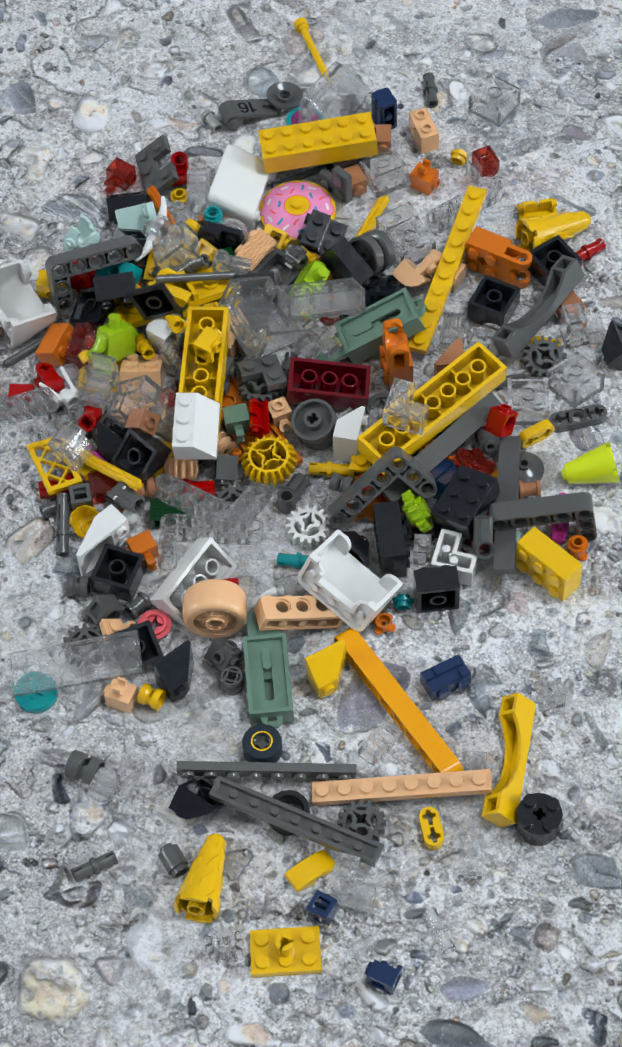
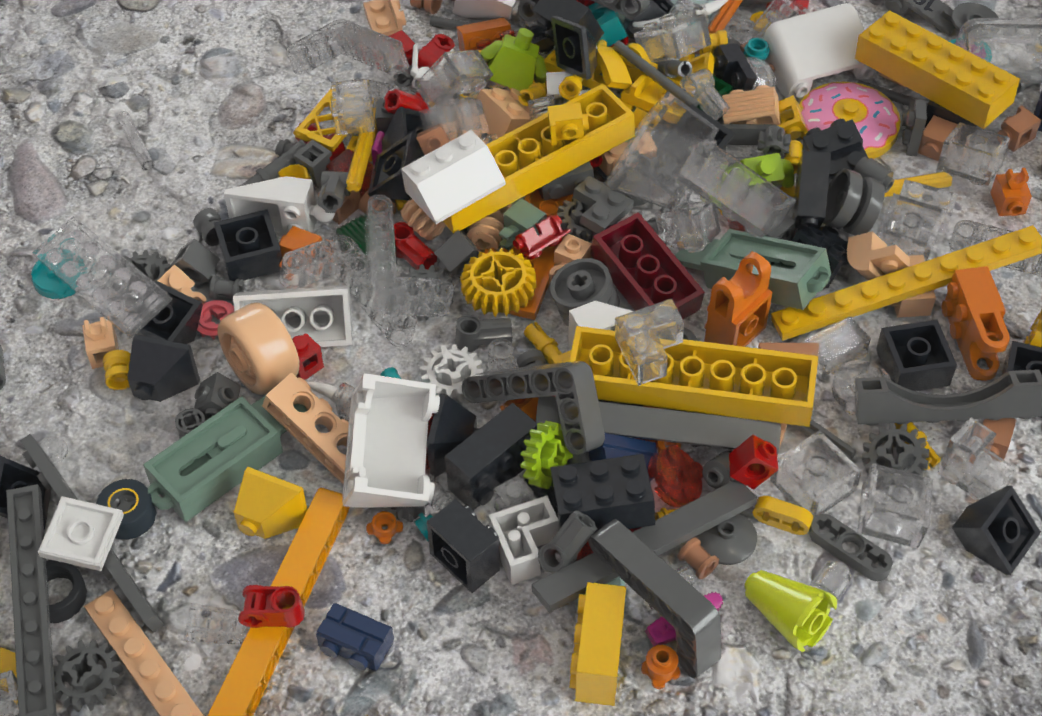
camera: 50 degrees right, 5 degrees down
none -> white plate [38,496,124,571]
none -> red piece [238,585,305,628]
none -> dark grey brick [853,157,895,193]

